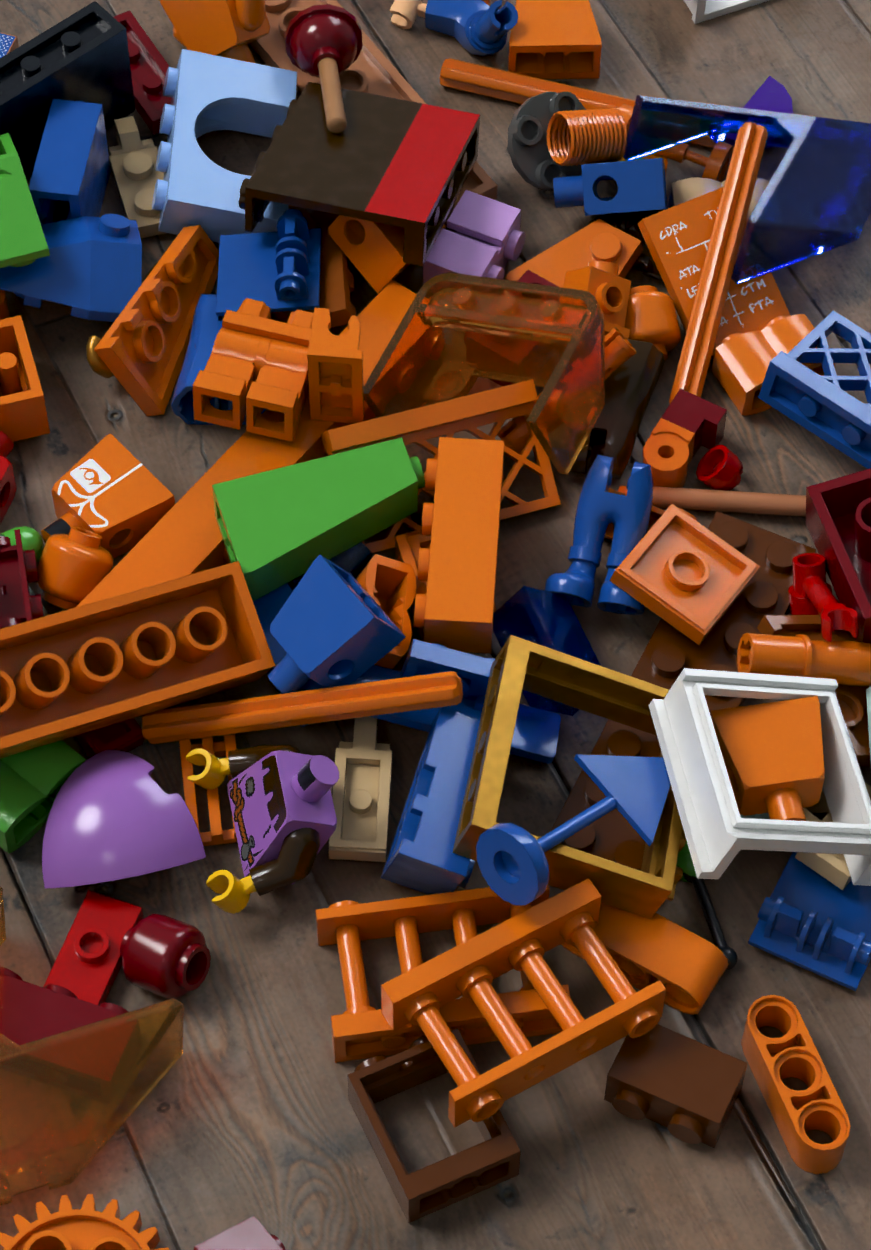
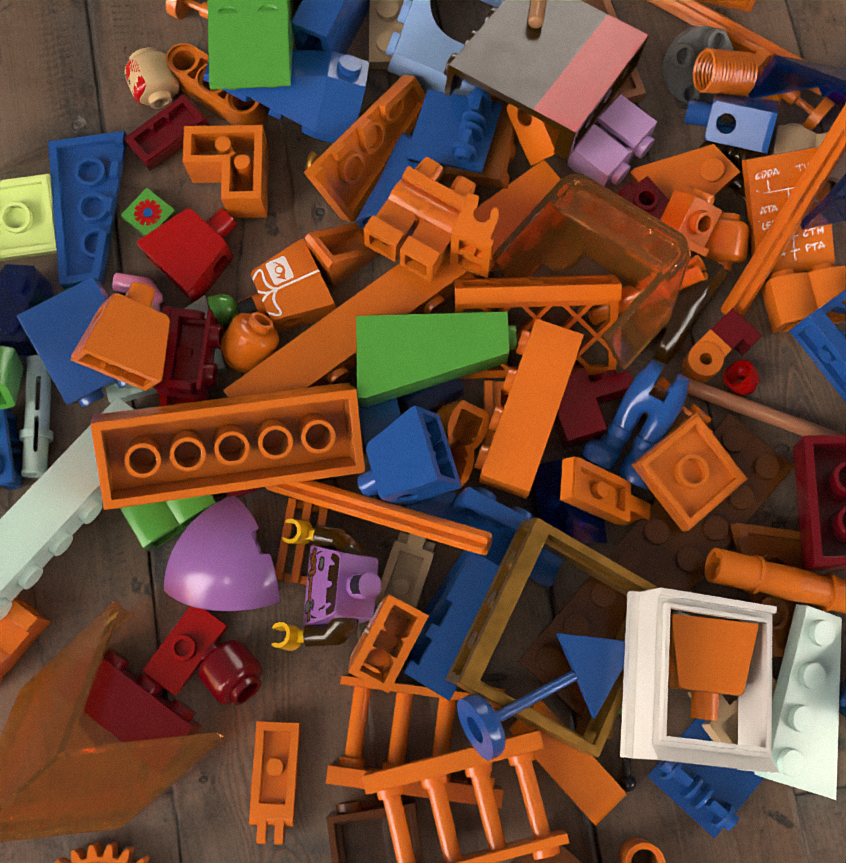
camera: 20 degrees right, 20 degrees up
red brick [788,553,858,642] -> none
none -> orange hinge [249,721,301,845]
none -> orange slope [305,223,379,288]
none -> orange torso [348,594,429,694]
none -> dark red brick [554,368,633,449]
none -> orange hinge [560,456,651,526]

